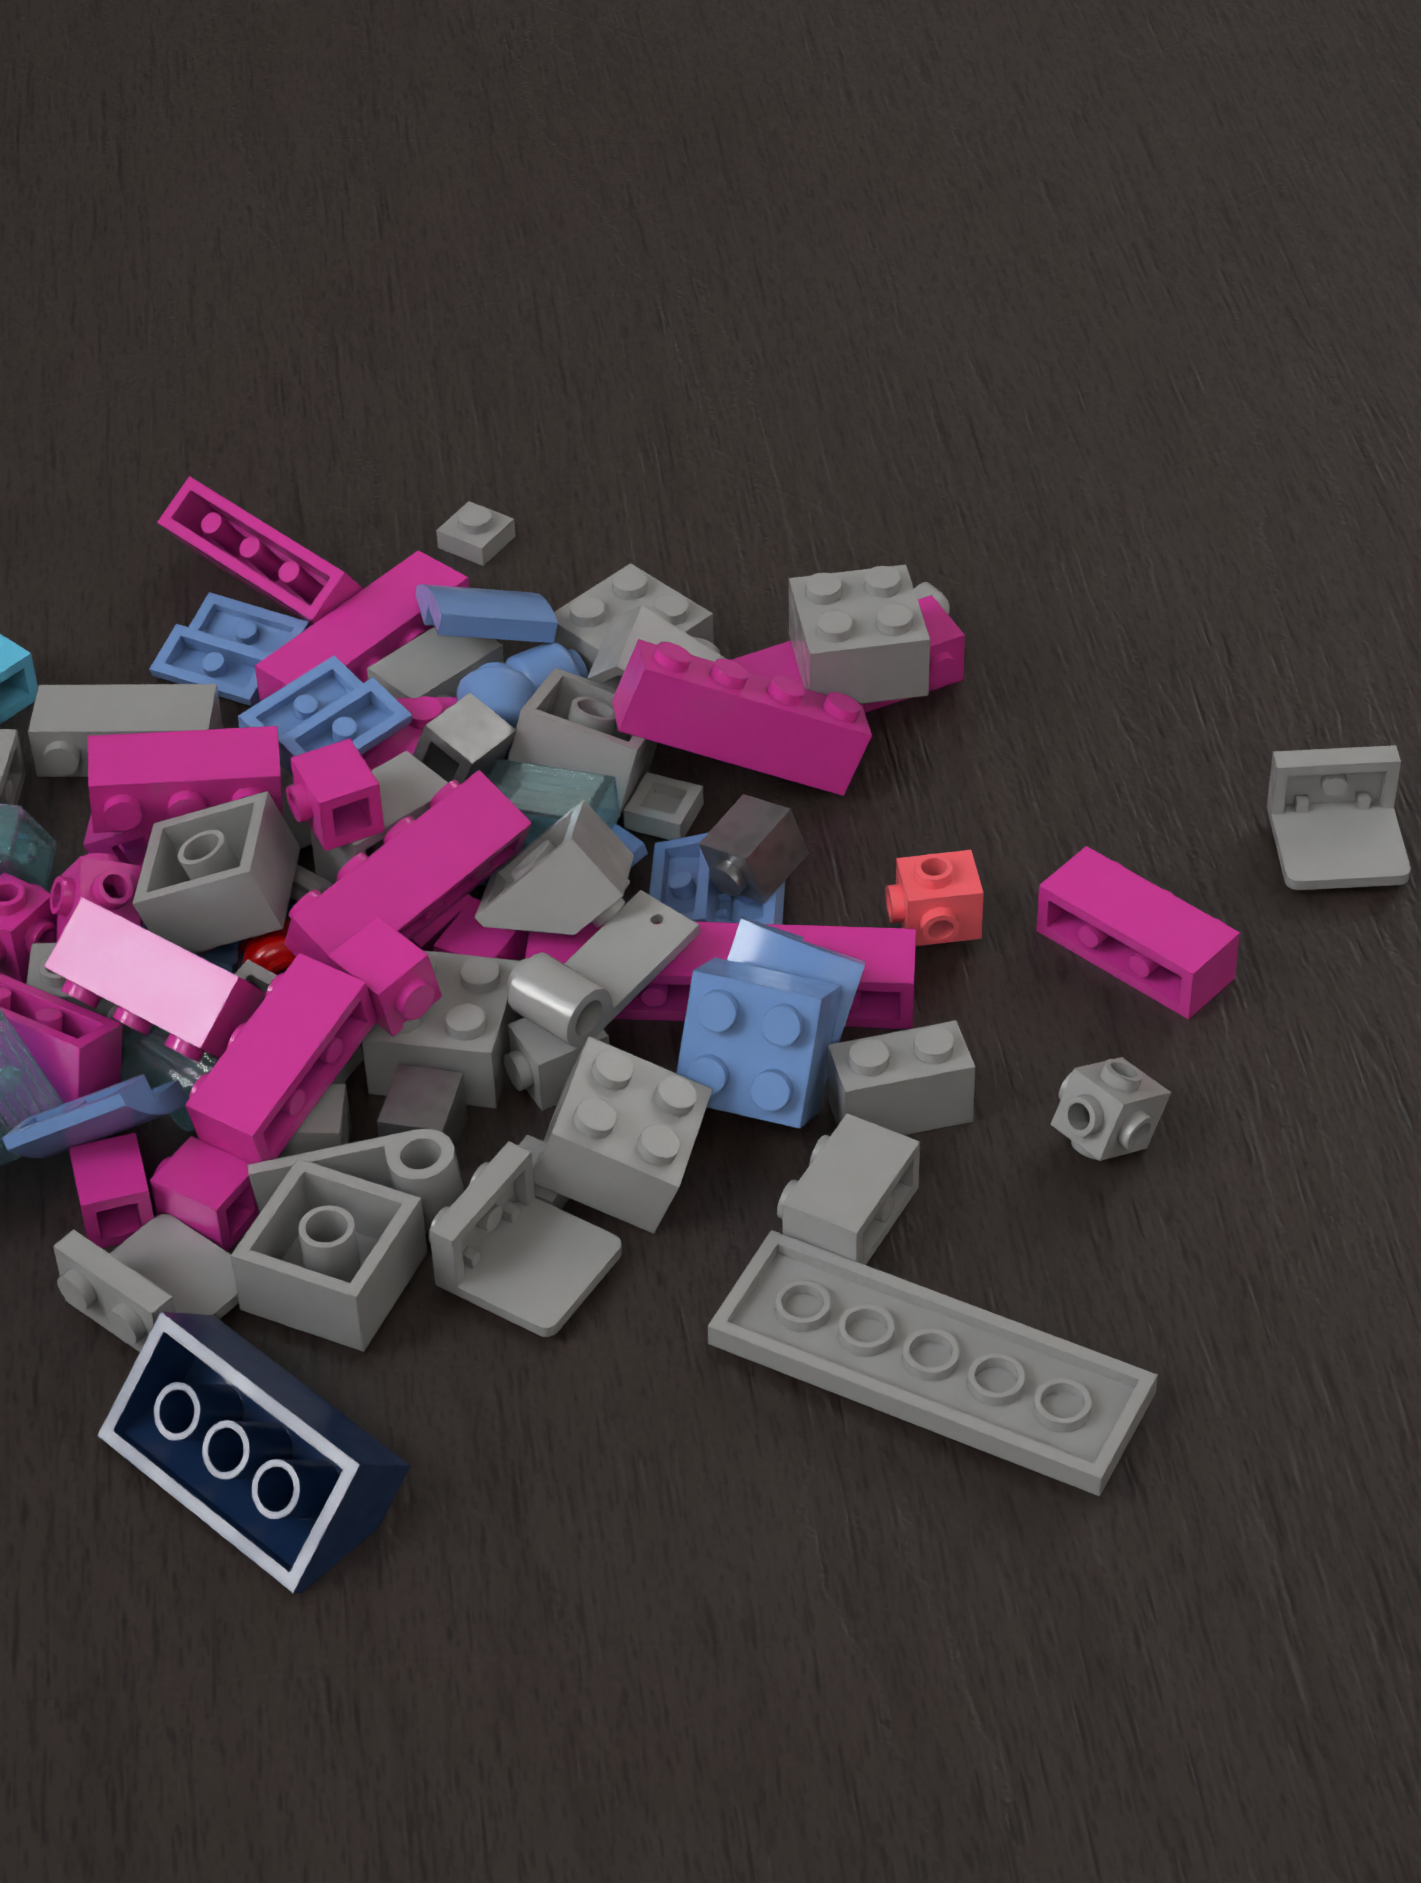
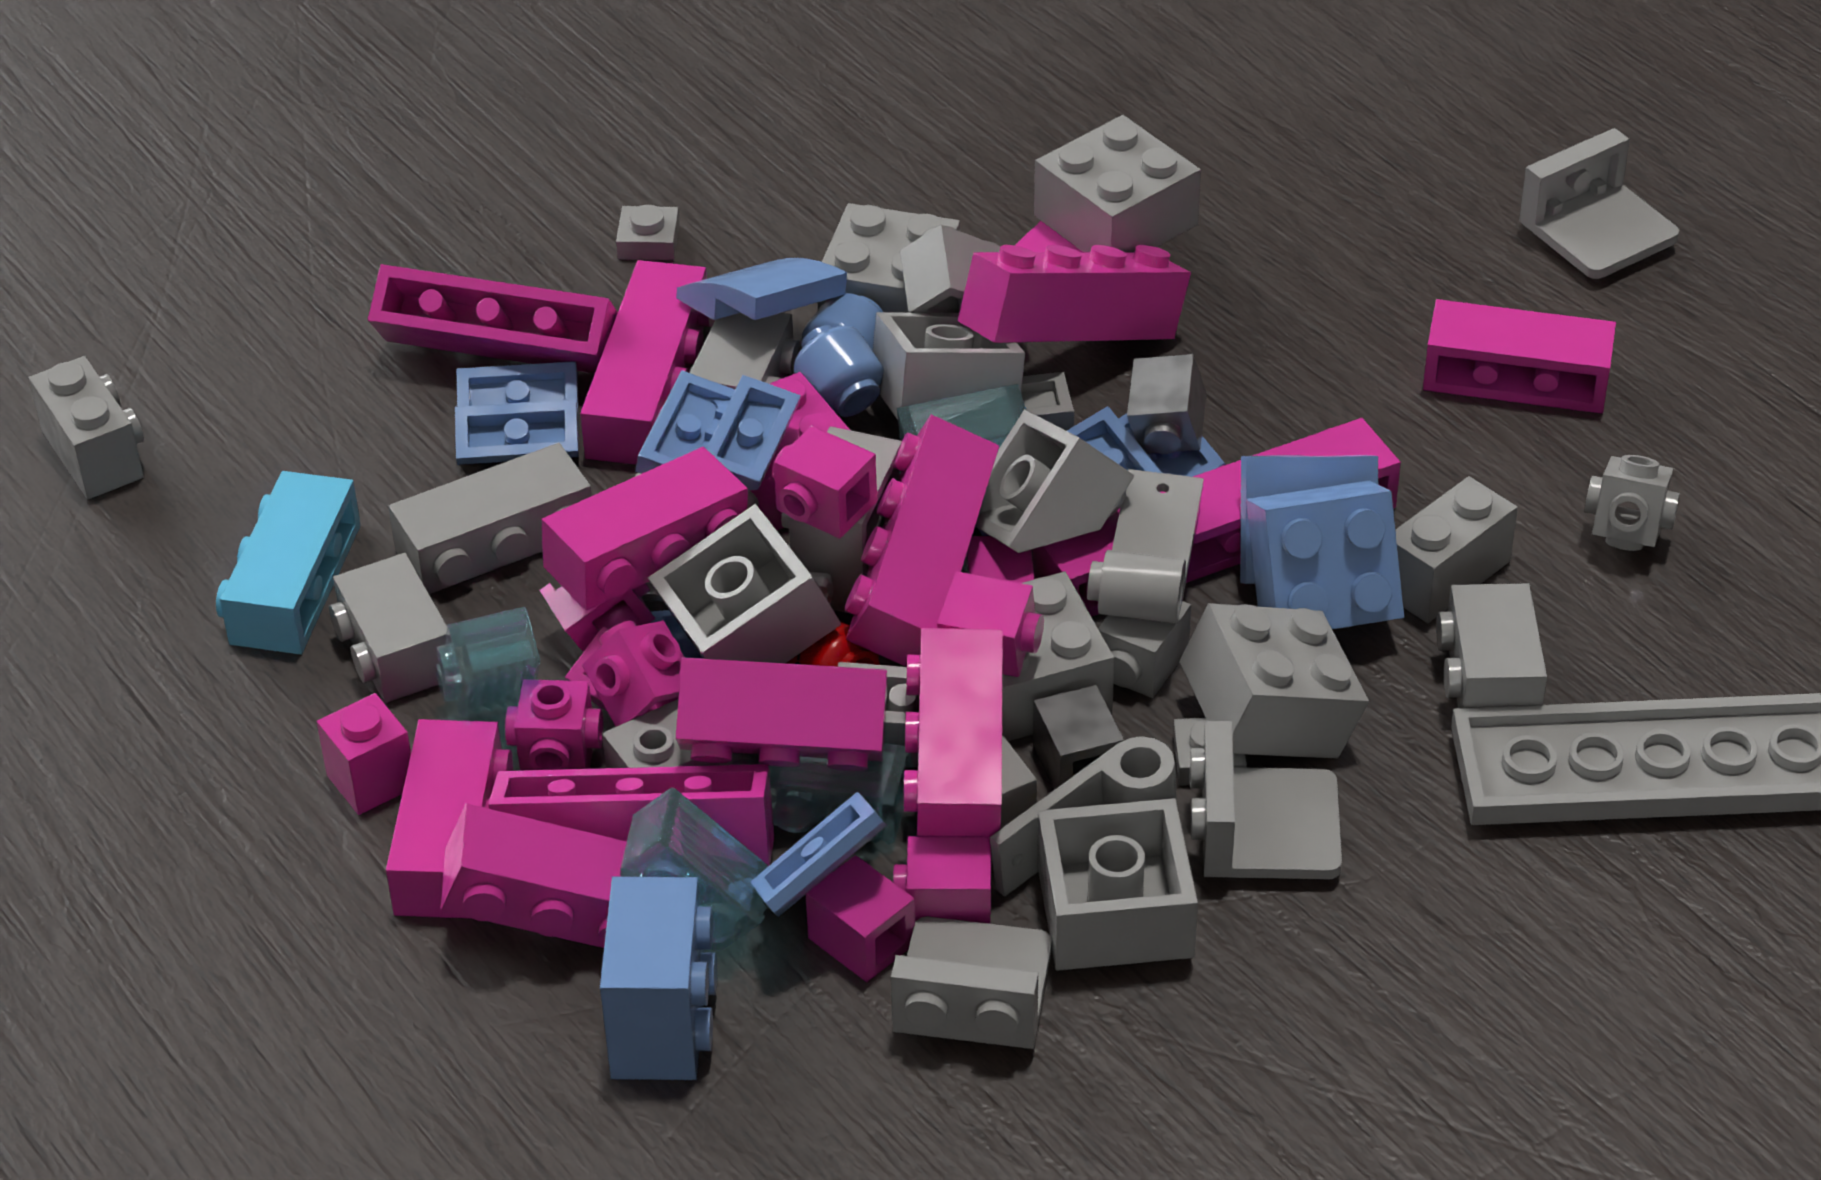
camera: 30 degrees left, 0 degrees up
dark blue slope [97,1312,411,1593] -> none
flat silver brick [413,693,517,784] -> none
coral brick [886,850,984,946] -> none

